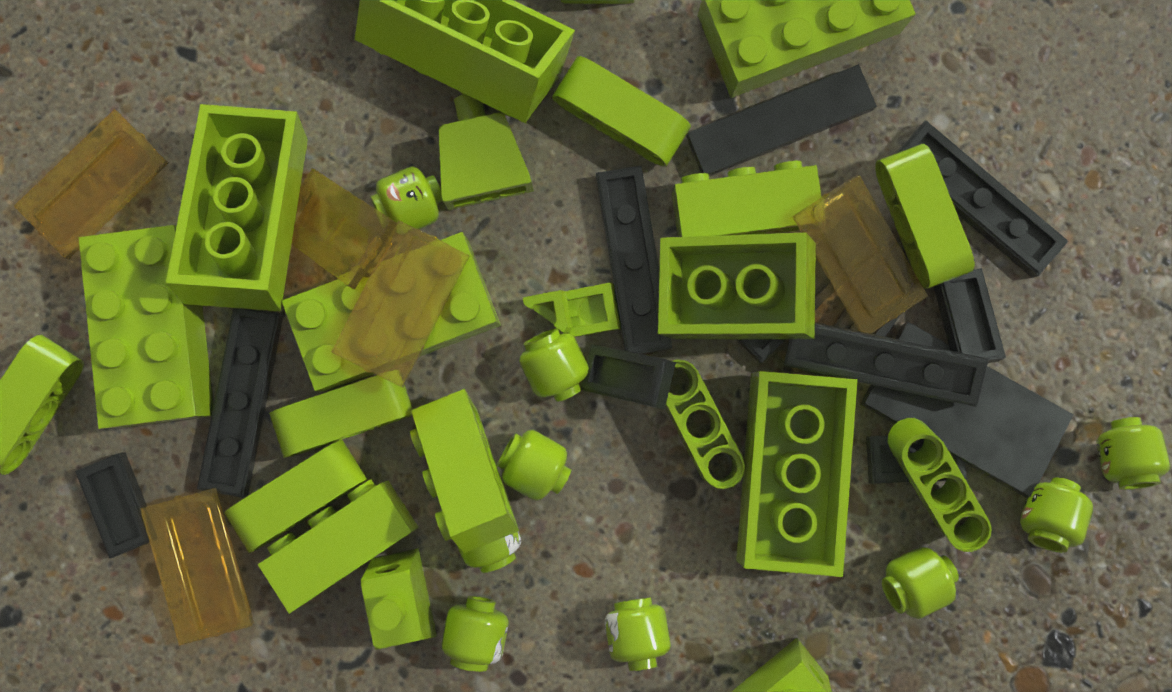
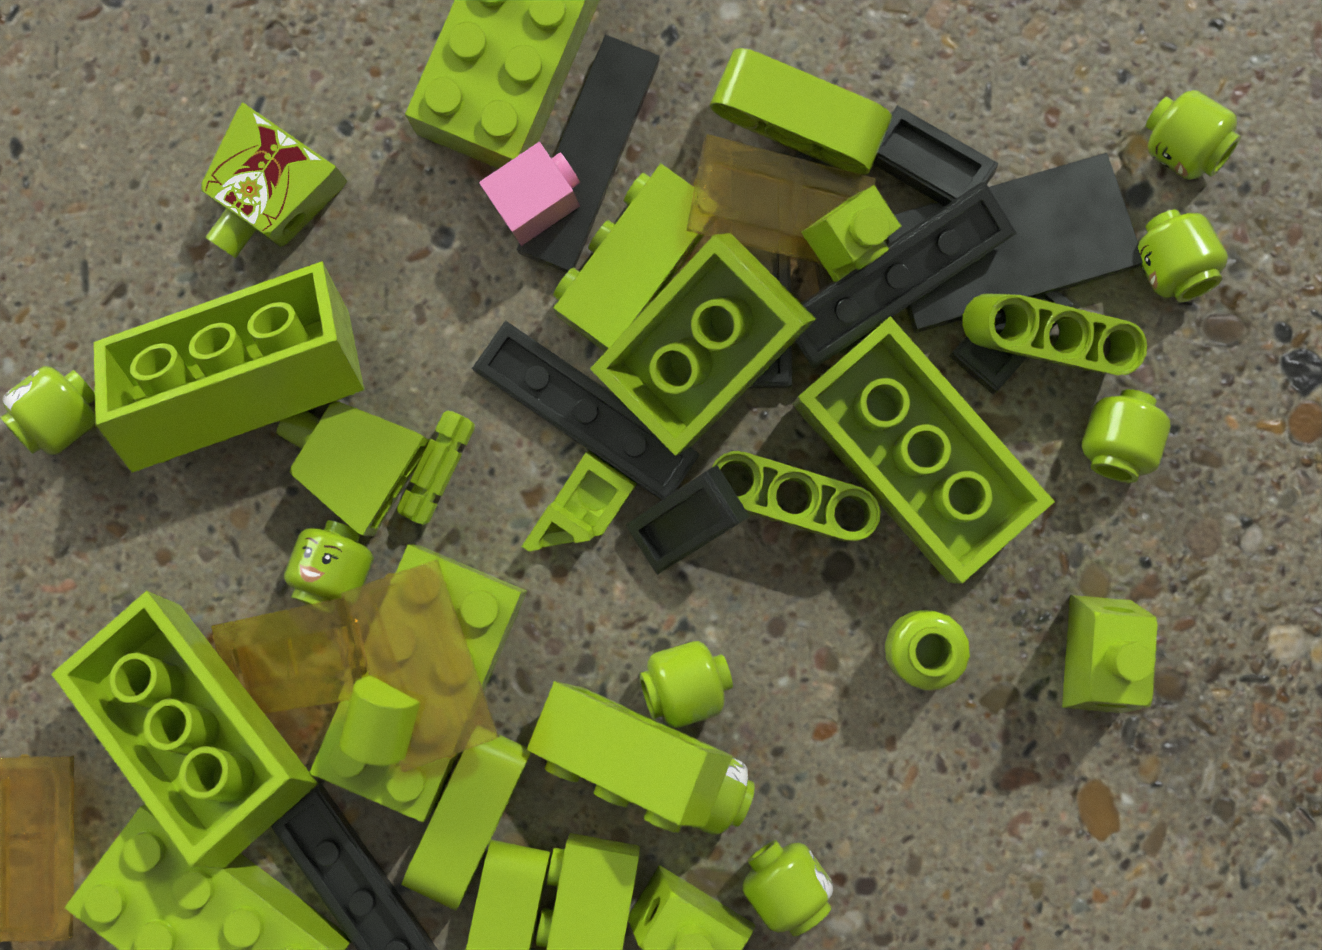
camera: 50 degrees left, 0 degrees up
lime head [519,328,589,402] -> none
lime beam [552,56,691,167] -> none
lime head [605,597,671,671] -> none
pearl dark grey tile [897,120,1068,278] -> none
none -> lime brick [339,675,420,766]
none -> lime axle [397,411,475,525]
none -> bright pink brick [479,141,580,246]
none -> lime brick [801,185,902,282]
none -> lime head [885,610,970,691]

